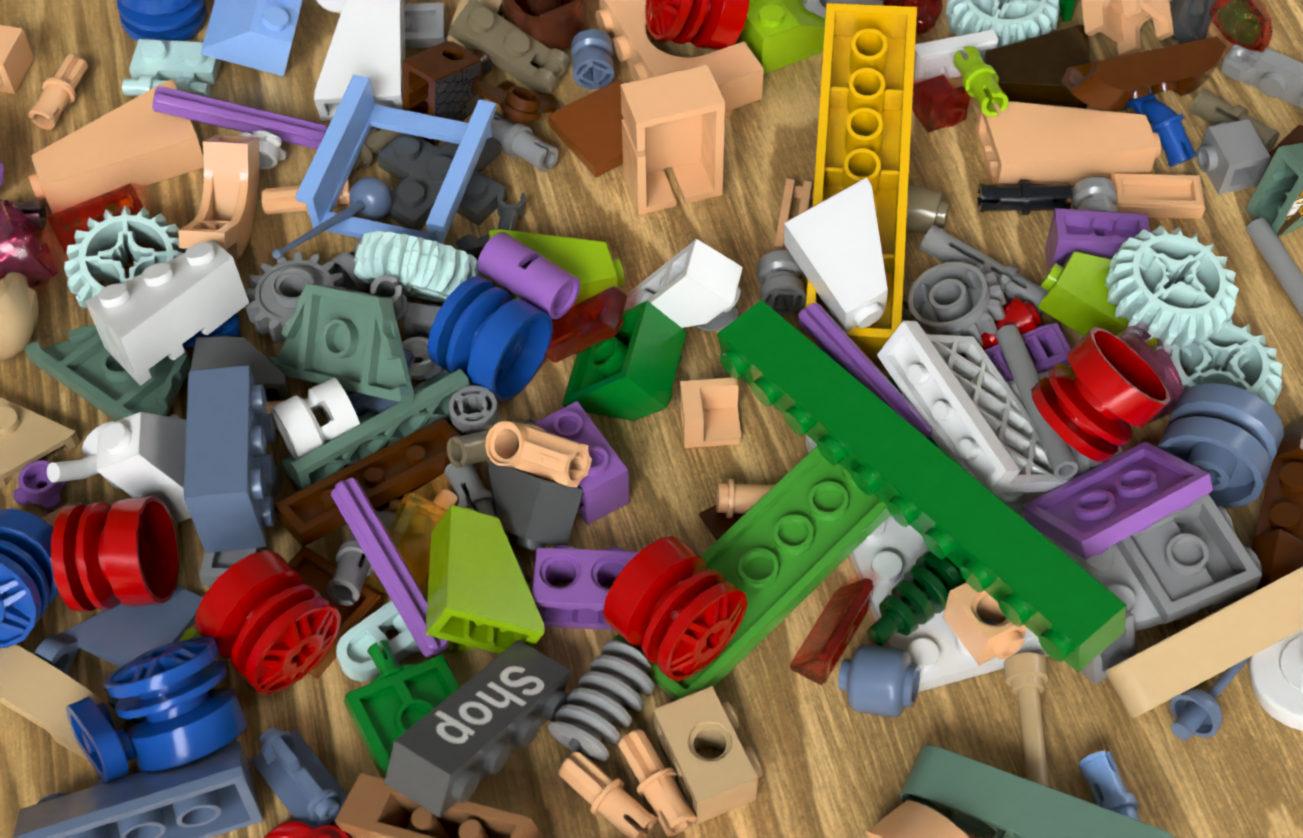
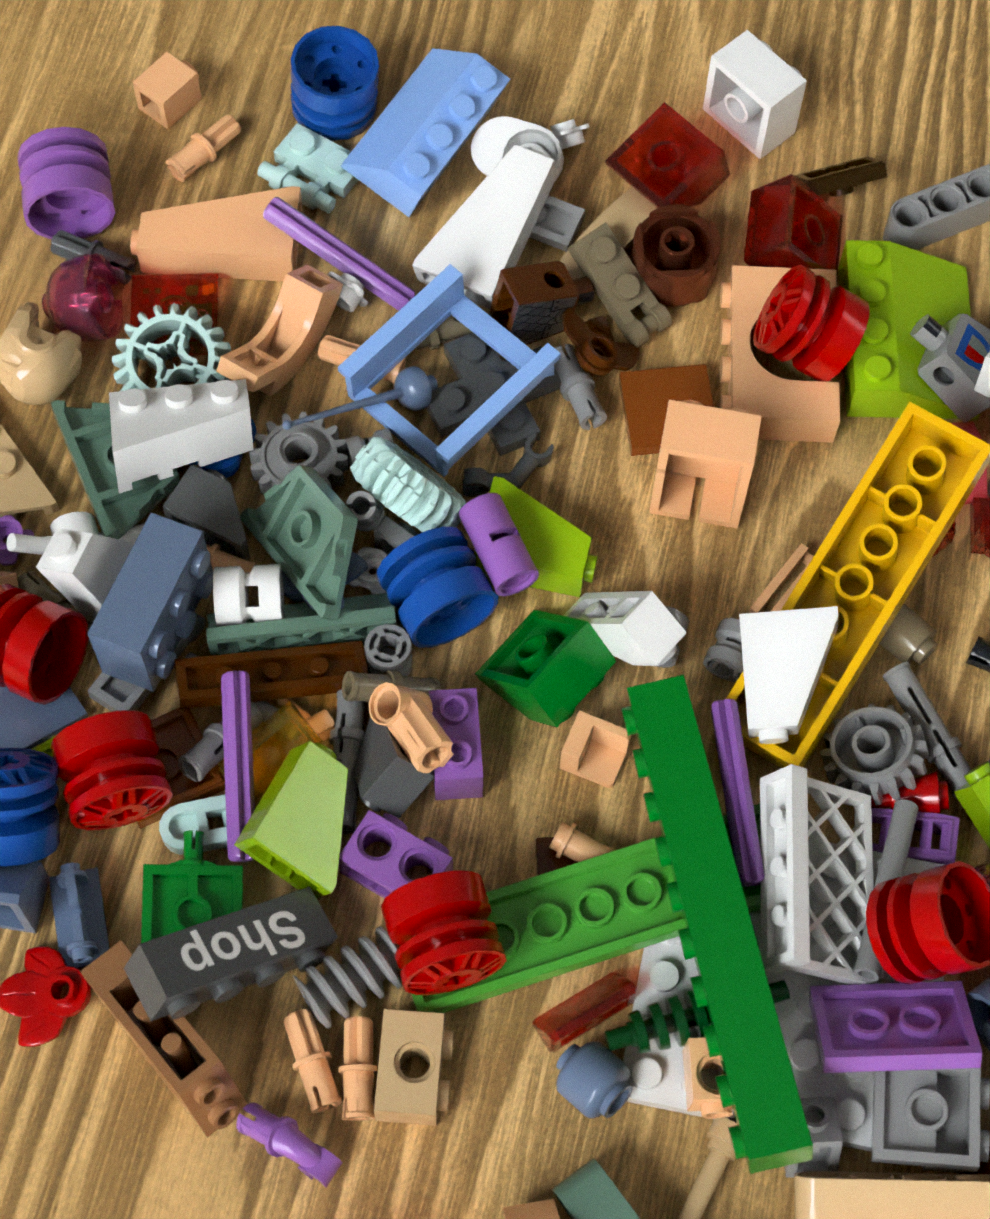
camera: 25 degrees right, 10 degrees up
clear red plate [545,286,627,363] -> none
sand blue wheel [571,29,614,89] -> none

